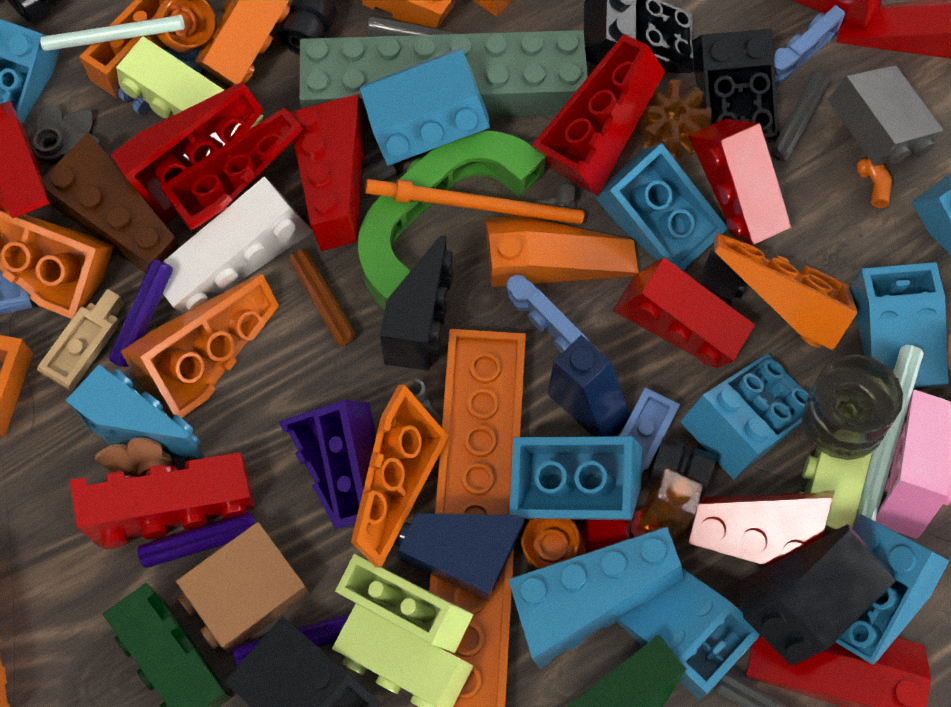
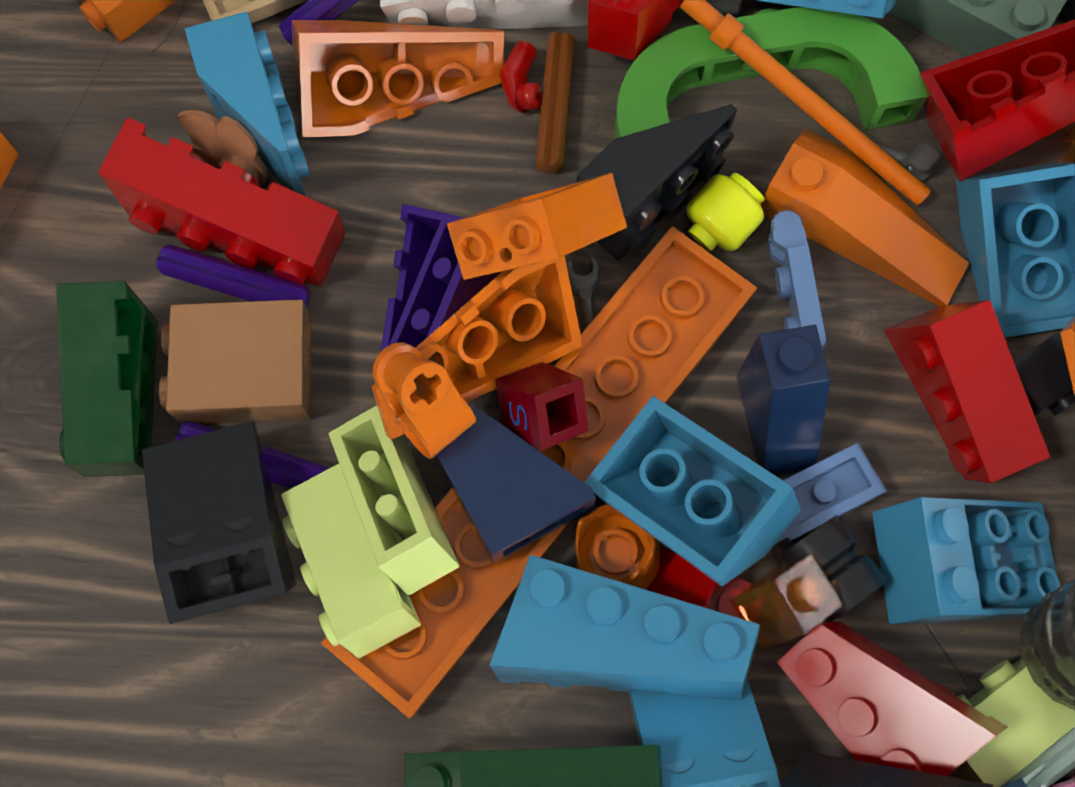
camera: 35 degrees right, 5 degrees up
none -> orange piece [372,342,476,459]
none -> orange window [447,173,627,280]
none -> dark red brick [495,362,589,450]
none -> red arm [499,41,543,113]
none -> neon yellow head [686,172,765,252]

